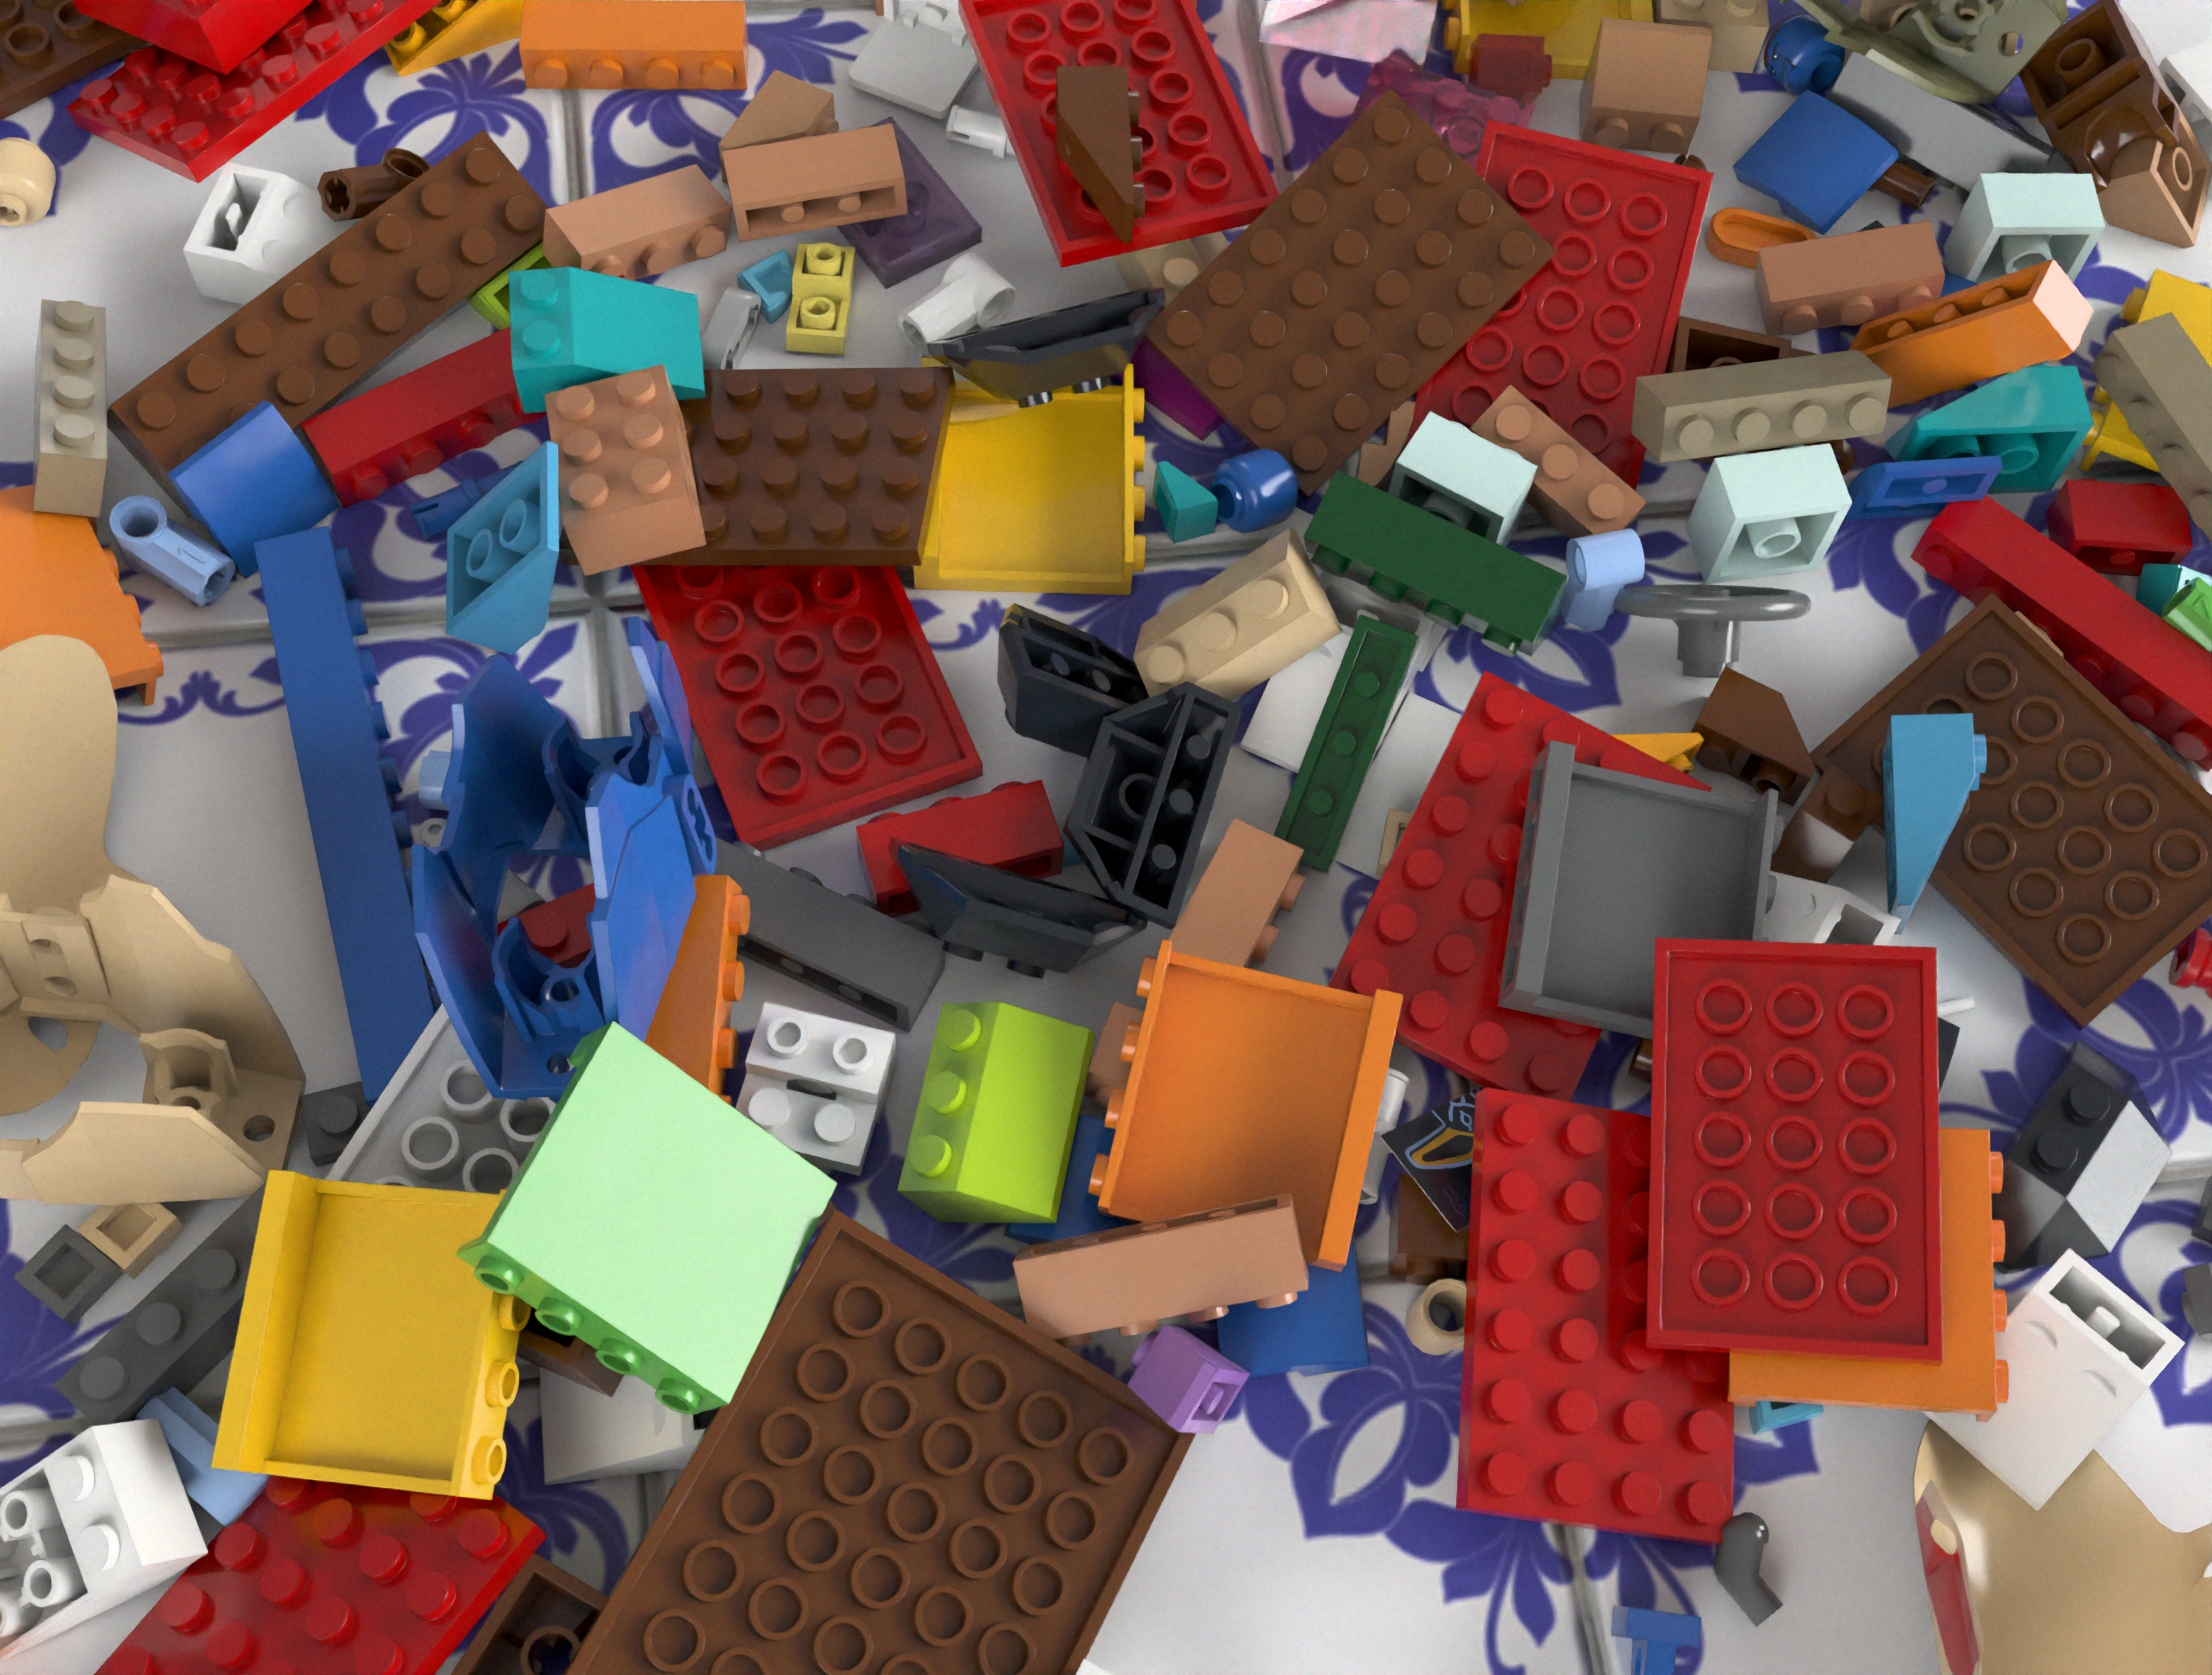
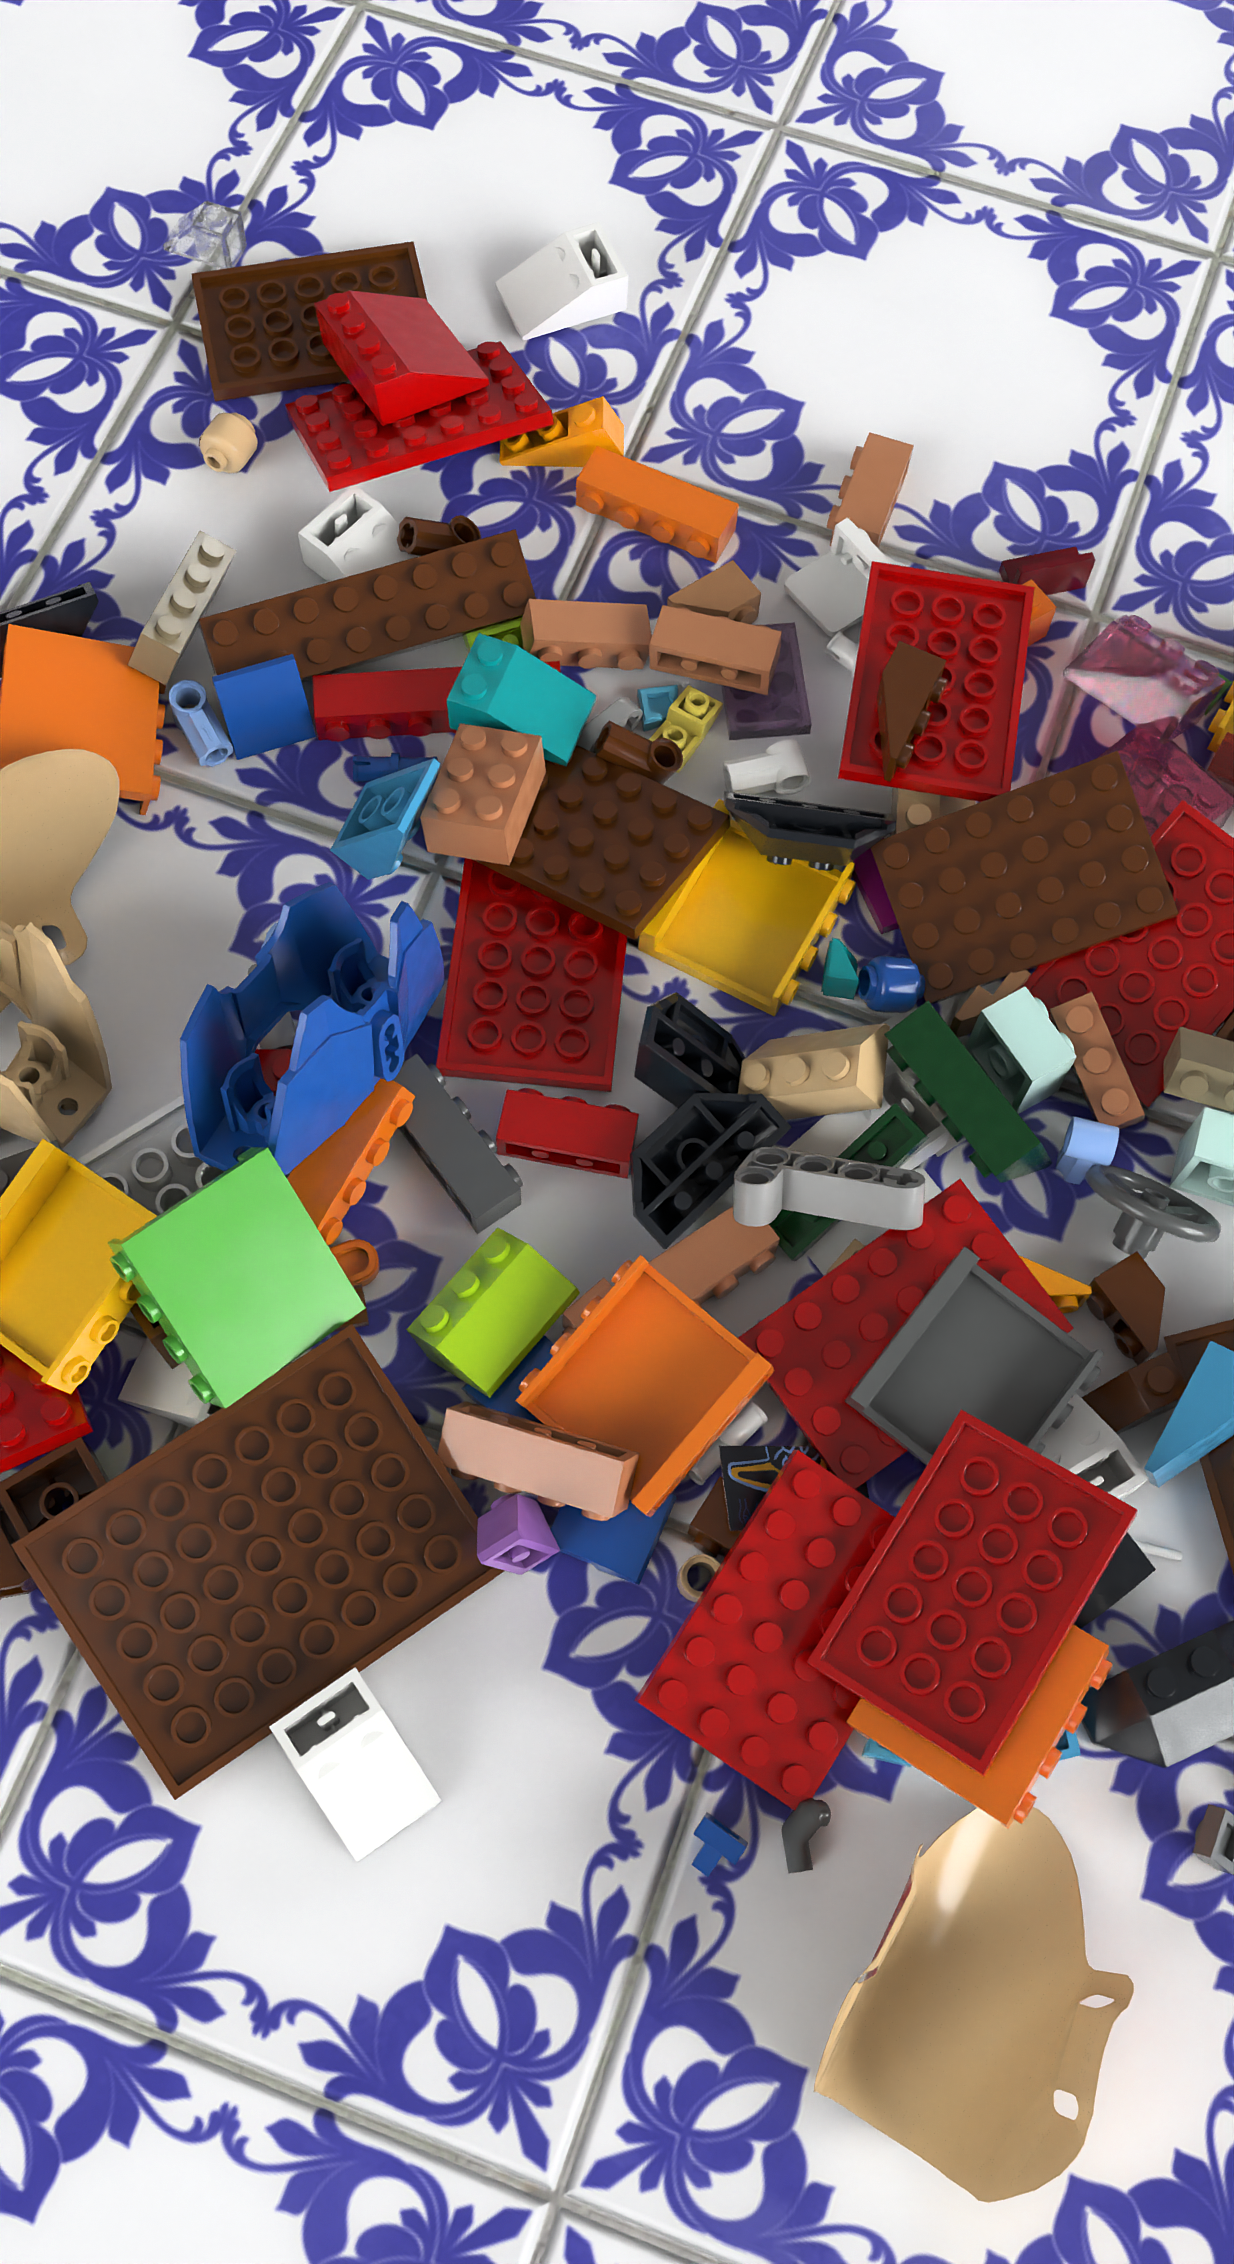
camera: 30 degrees right, 5 degrees up
blue brick [253,526,442,1110] -> none
dark grey plate [300,1081,371,1167] -> none
white brick [735,1002,897,1176] -> none
black wedge [887,837,1149,979] -> none
white slope [1923,1248,2185,1511] -> none
none -> reddish brown piece [593,721,683,784]
none -> light grey beam [733,1147,925,1230]

